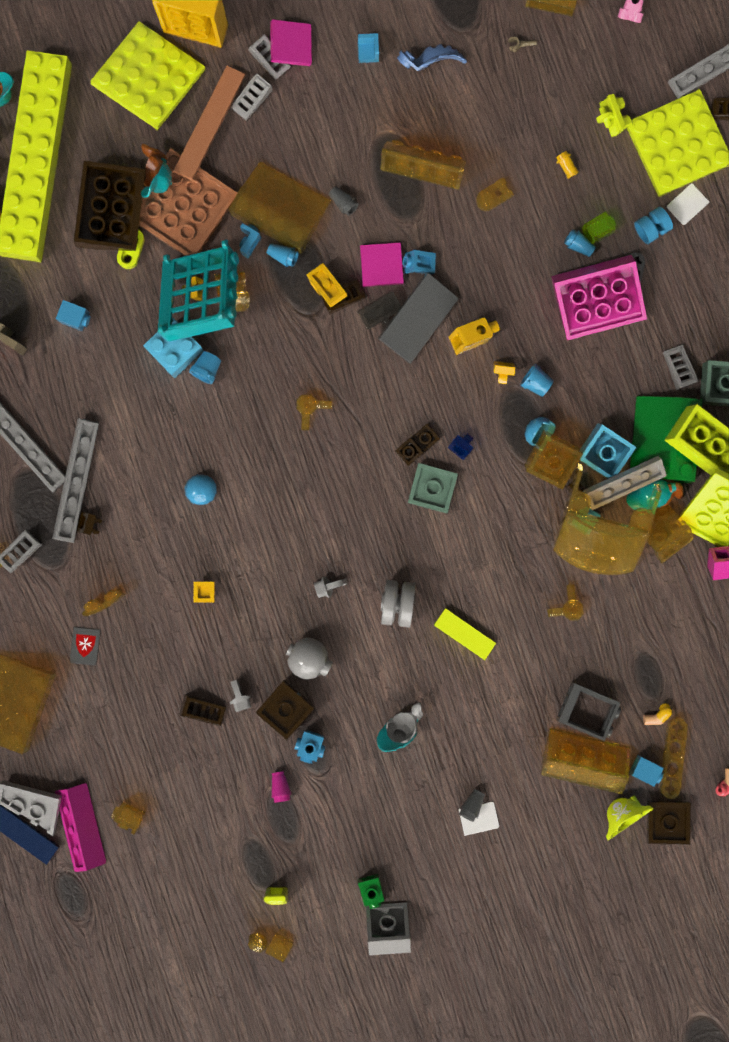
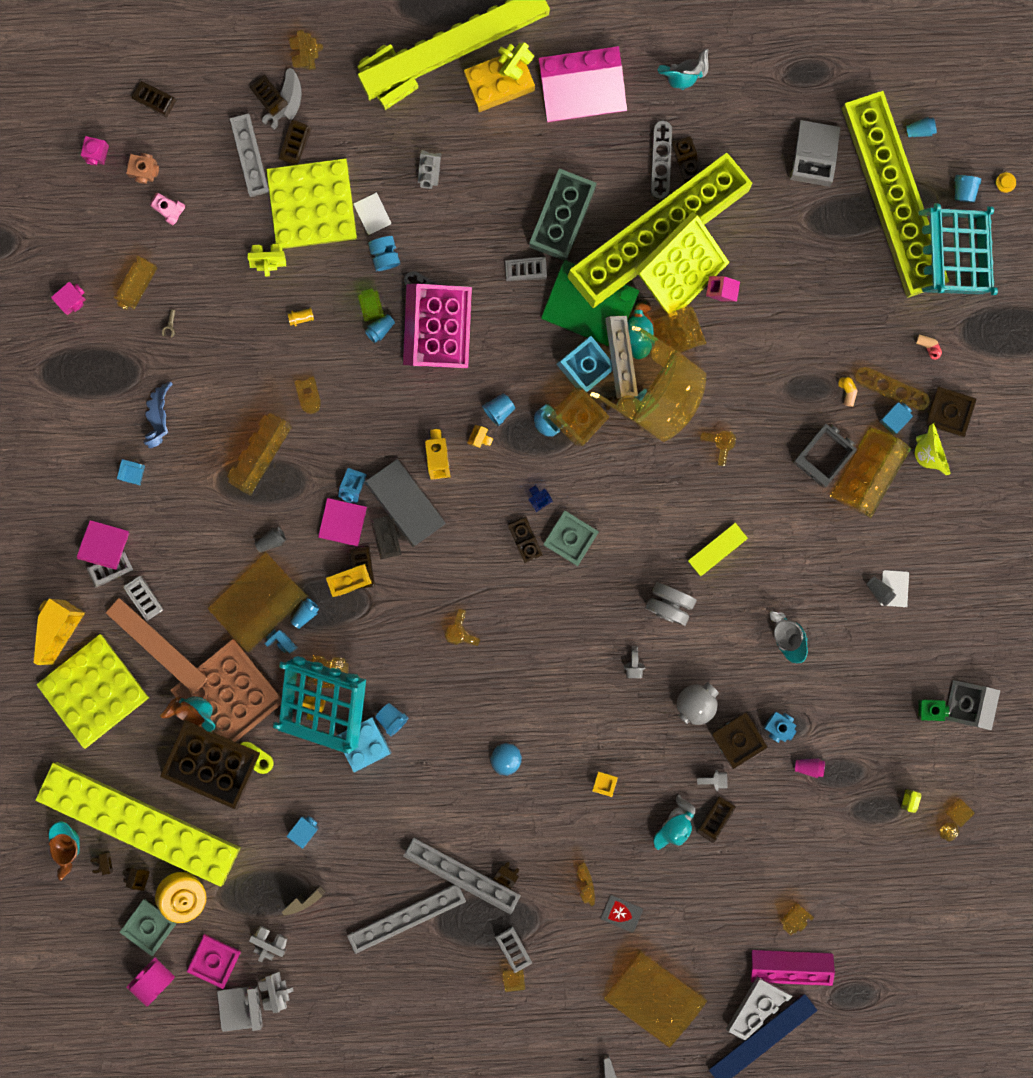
camera: 65 degrees left, 0 degrees up
none -> teal hair [653,794,695,850]

